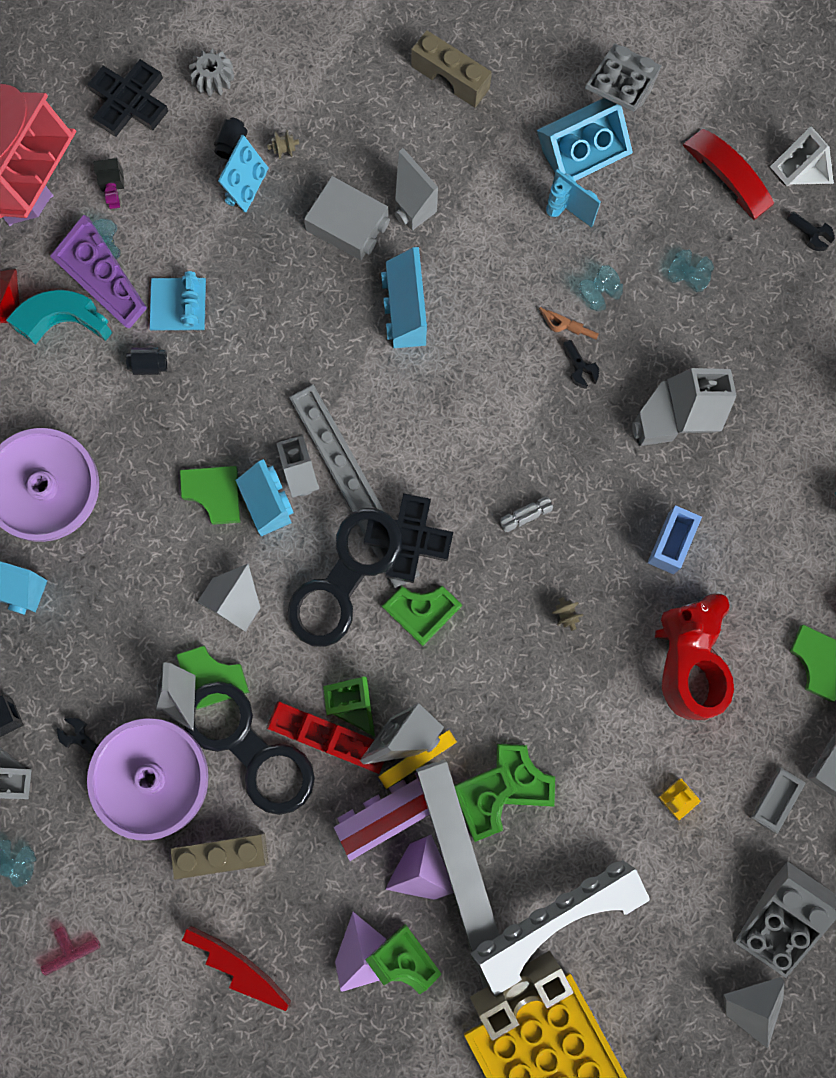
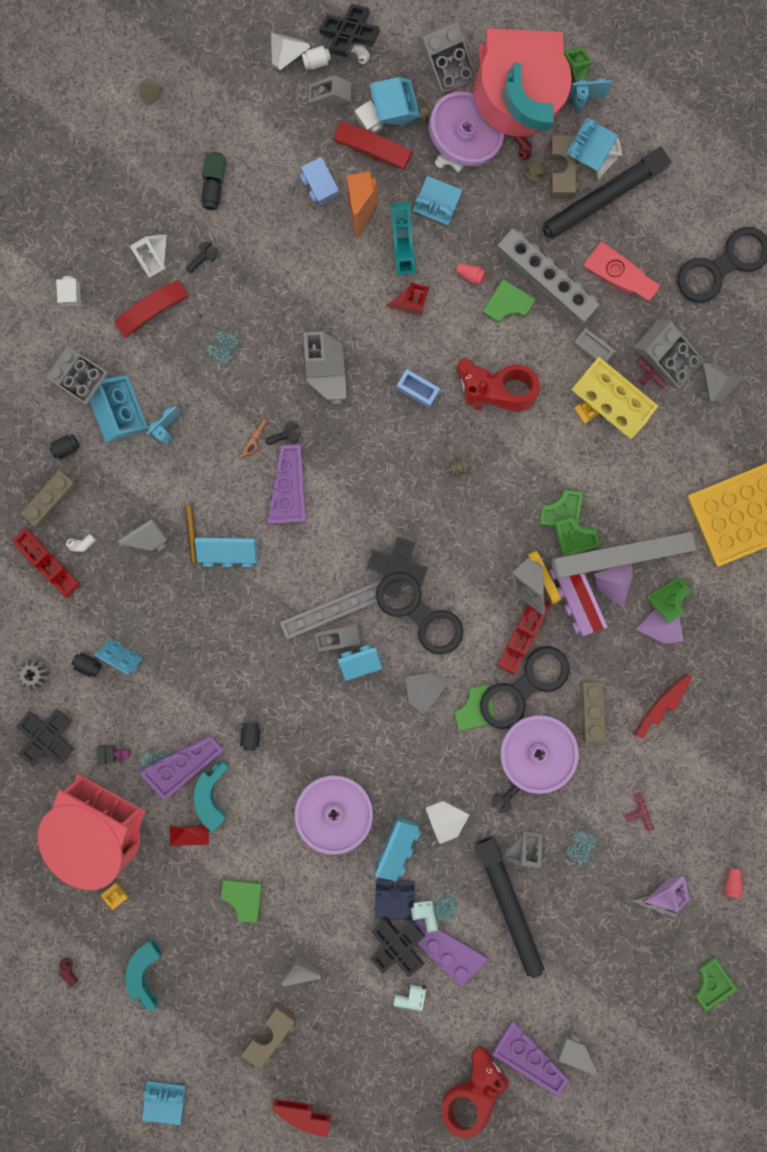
camera: 80 degrees left, 10 degrees up
medium azure hinge [150,271,206,331] -> none
light grey slope [156,662,196,731] -> none
bright green tile [180,466,241,525] -> none
dark tan wheel [267,130,300,159] -> none
light grey brick [304,176,390,261] -> none
bright green slope [323,677,375,737] -> none
bright green tile [382,586,462,647] -> none
arch [470,860,650,996] -> none
dark tan arch [470,950,574,1041] -> none
light grey axle [500,496,553,532] -> none
clear light blue piece [578,266,623,311] -> none
none -> red slope [12,528,81,598]
none -> black brick [49,434,80,460]
none -> white brick [56,276,81,307]
none -> white arm [66,533,96,552]
none -> pearl gold bar [185,505,198,564]
none -> medium lavender wing [267,444,306,524]
none -> red slope [386,282,429,316]
none -> white slope [426,801,469,844]
none -> light yellow brick [571,357,658,439]
none -> clear pink piece [636,357,667,389]

